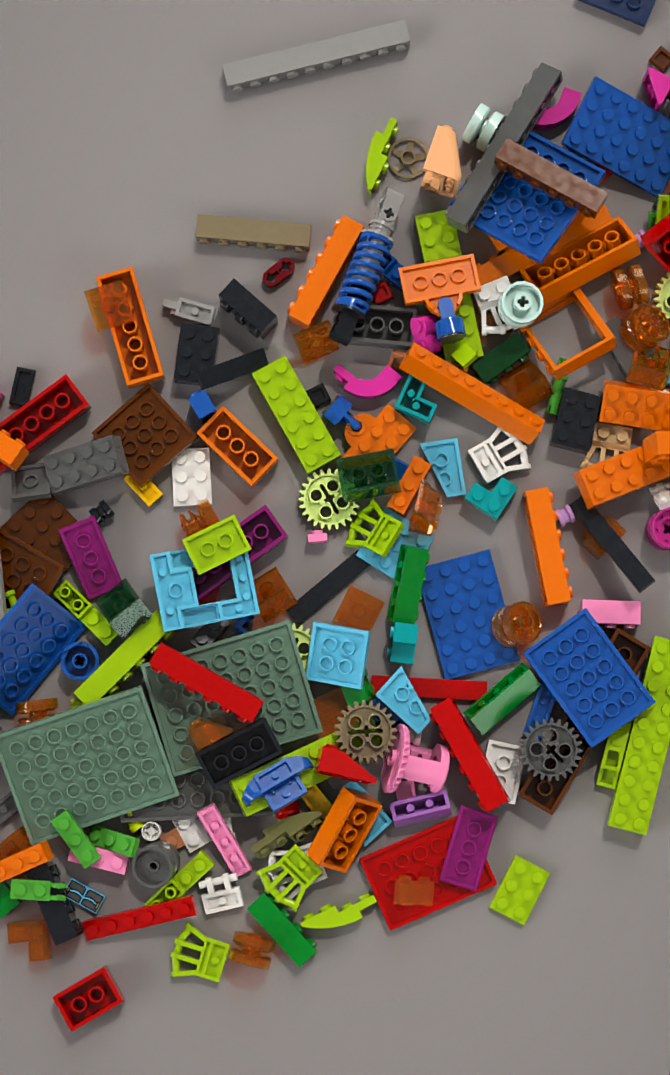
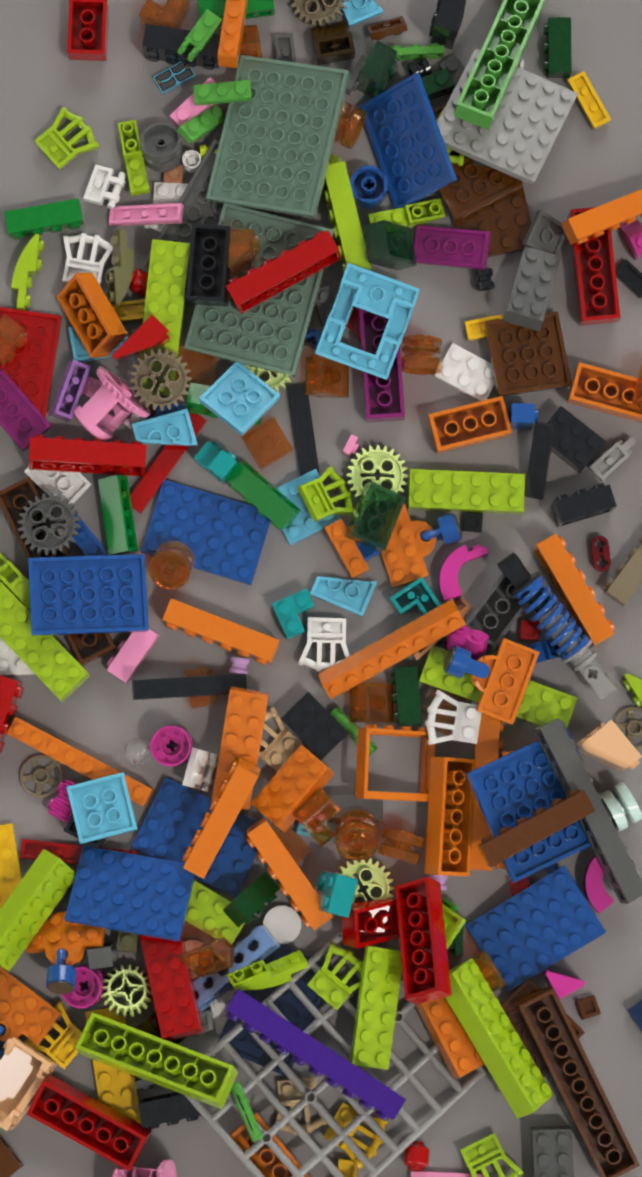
camera: 115 degrees right, 0 degrees up
red plate [82,895,198,941] -> none
lime plate [181,515,251,575] -> none
clear orange wheel [228,931,276,970] -> none
plate [242,756,314,813] -> none
lime plate [256,844,323,912] -> none
clear orange plate [293,320,339,365] -> none
clear orange slope [408,480,443,537] -> none
lime tile [451,343,478,370] -> none
light aqua wheel [497,281,544,328] -> none

